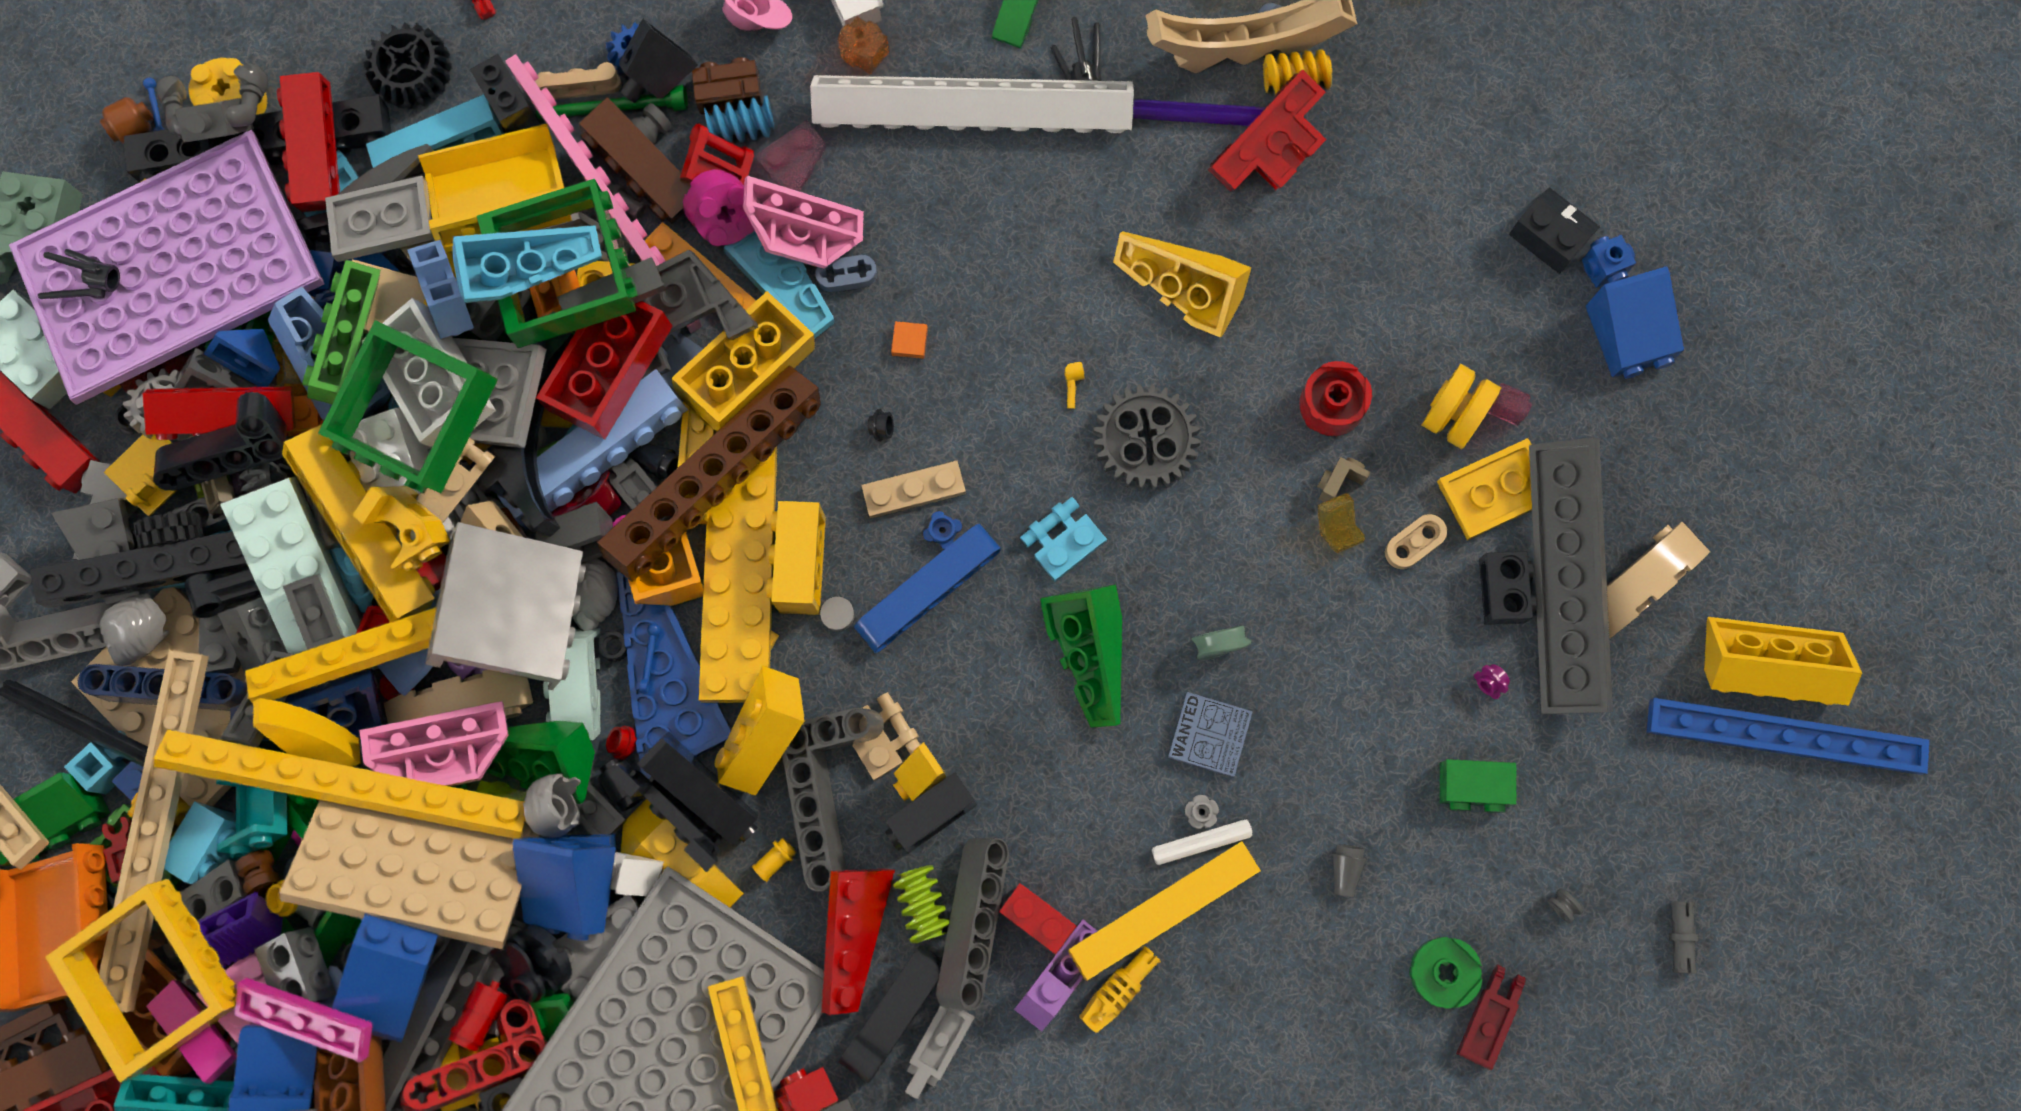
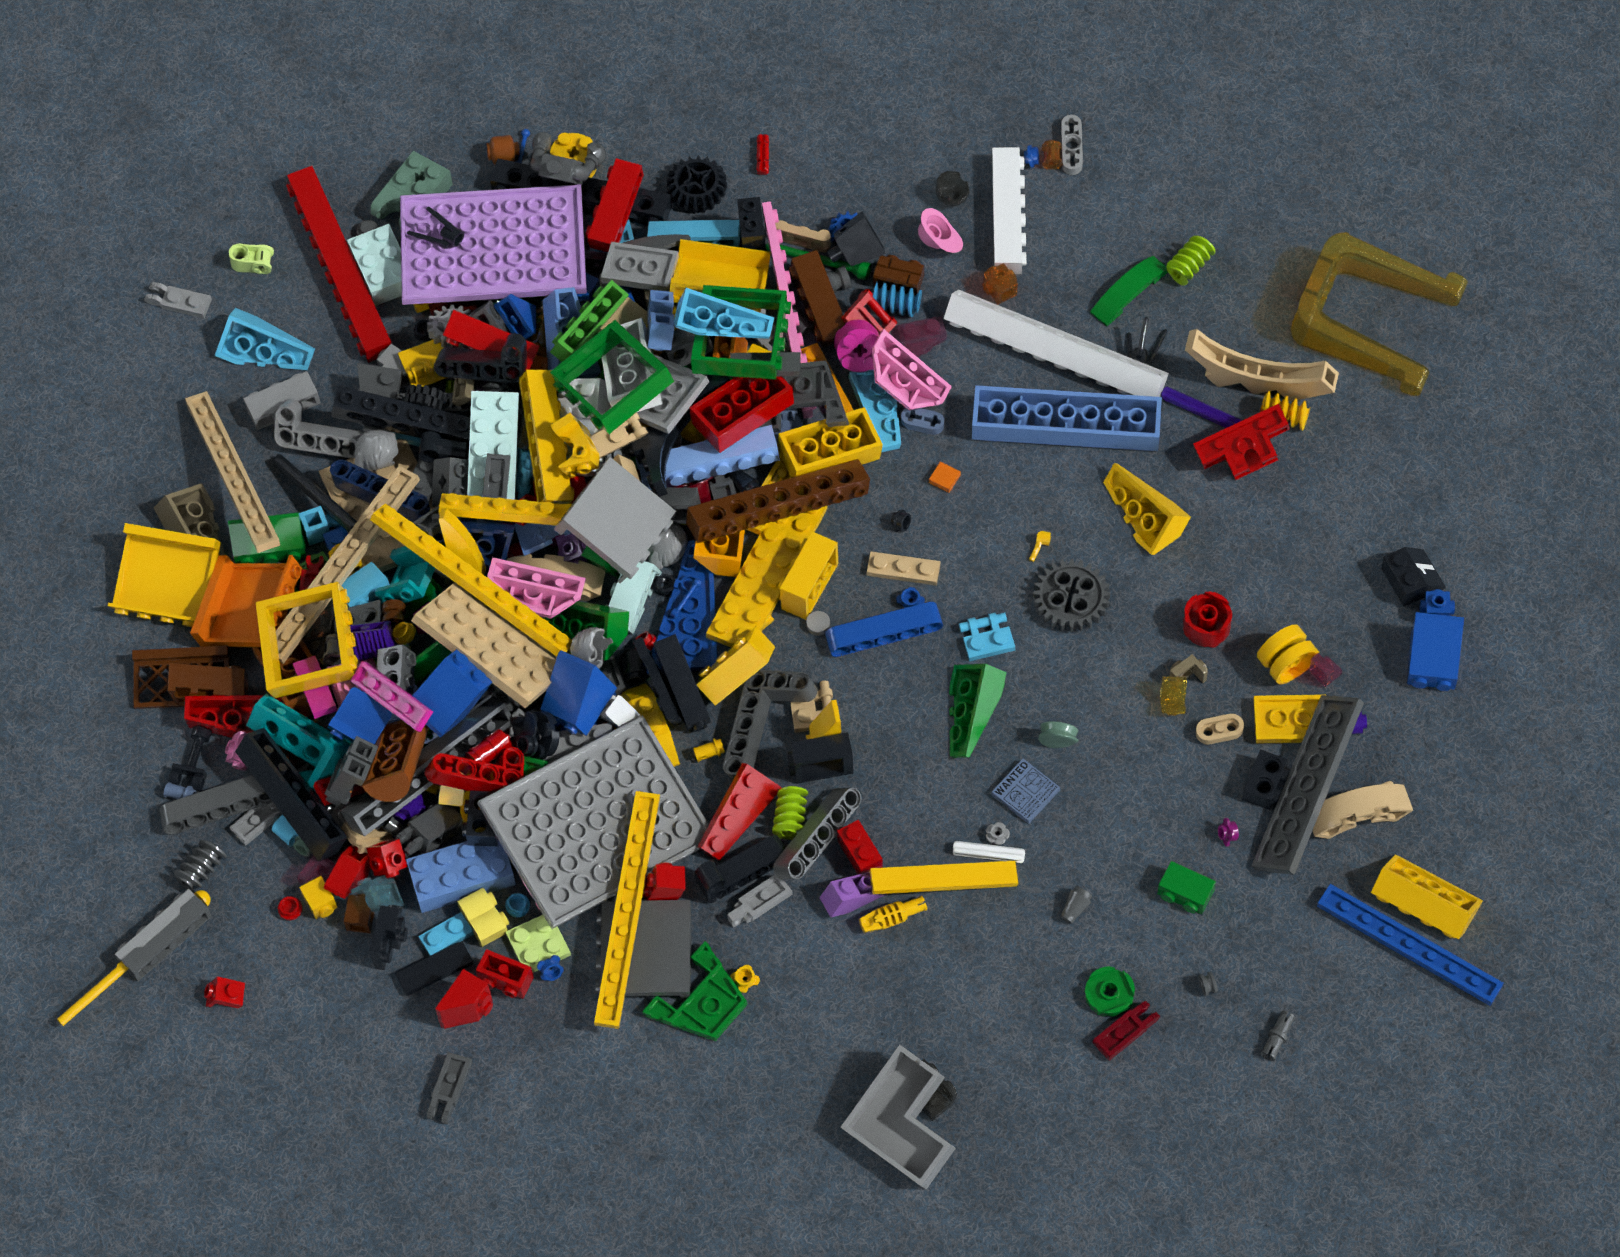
camera: 25 degrees right, 15 degrees down
none -> medium blue brick [972,385,1162,451]

